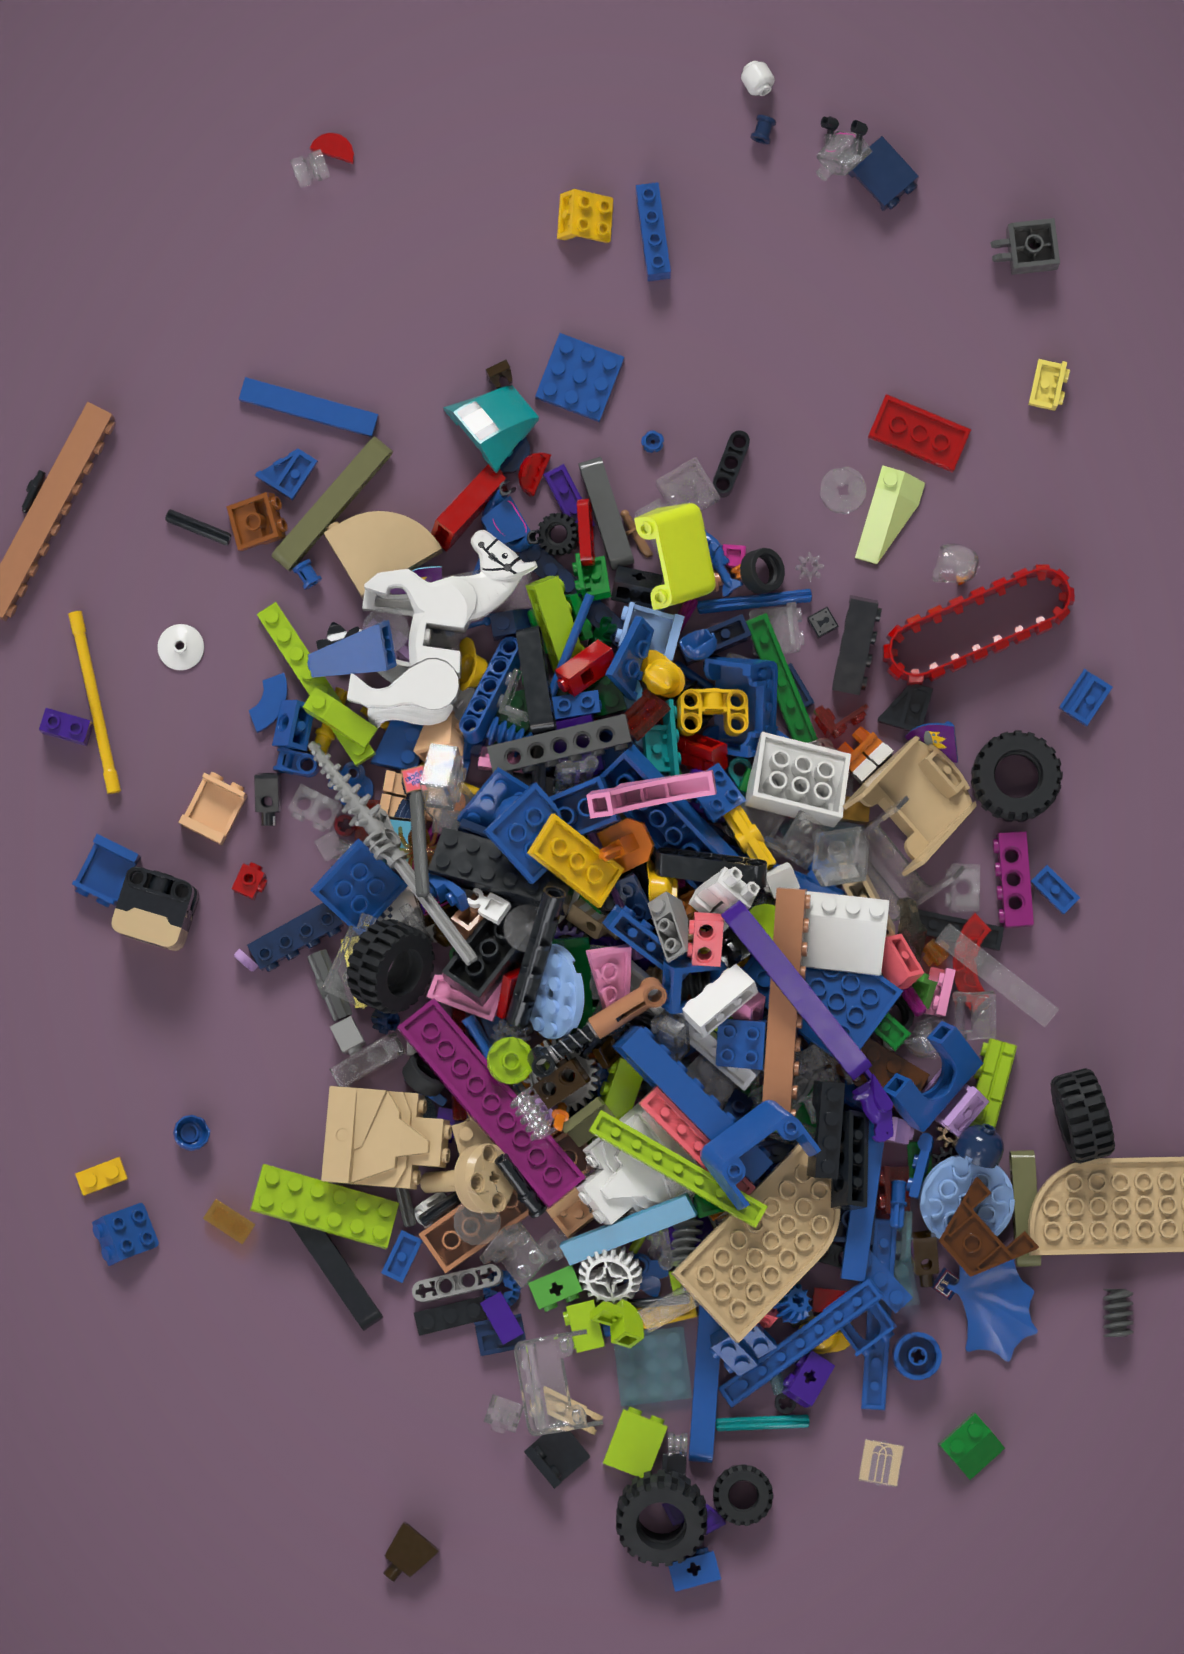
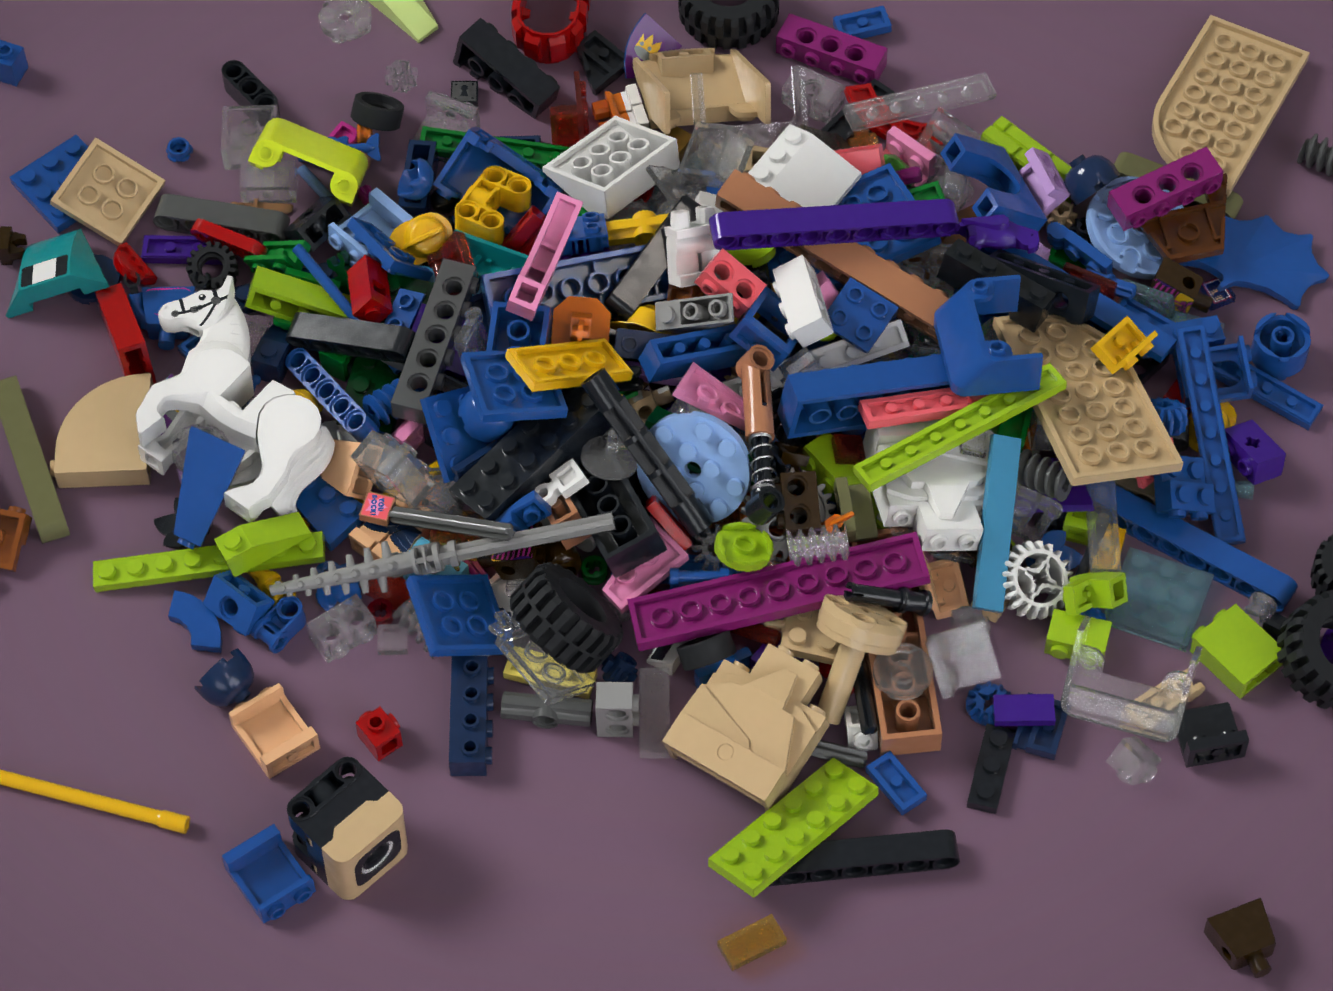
camera: 60 degrees left, 25 degrees down
dark purple brick [39,708,93,746] -> none
white dish [158,624,204,670] -> none
blue hair [173,1115,210,1151] -> none
lavender tile [234,949,258,972] -> none
black torso [254,773,281,826] -> none
blue bush [292,559,322,590] -> none
light grey beam [412,1264,503,1302] -> none
clear bracket [497,668,529,725] -> none
bright green brick [528,1265,583,1312] -> none
blue axle [697,589,812,614] -> none
teal axle [715,1414,810,1431] -> none
black bush [774,1392,796,1414] -> none
black tyre [1050,1068,1115,1164] -> none
none -> tan plate [50,137,166,246]
none -> dark blue cylinder [194,648,254,707]
none -> clear red tile [831,434,866,465]
none -> yellow bracket [1090,315,1159,374]
none -> magenta brick [1107,146,1224,231]

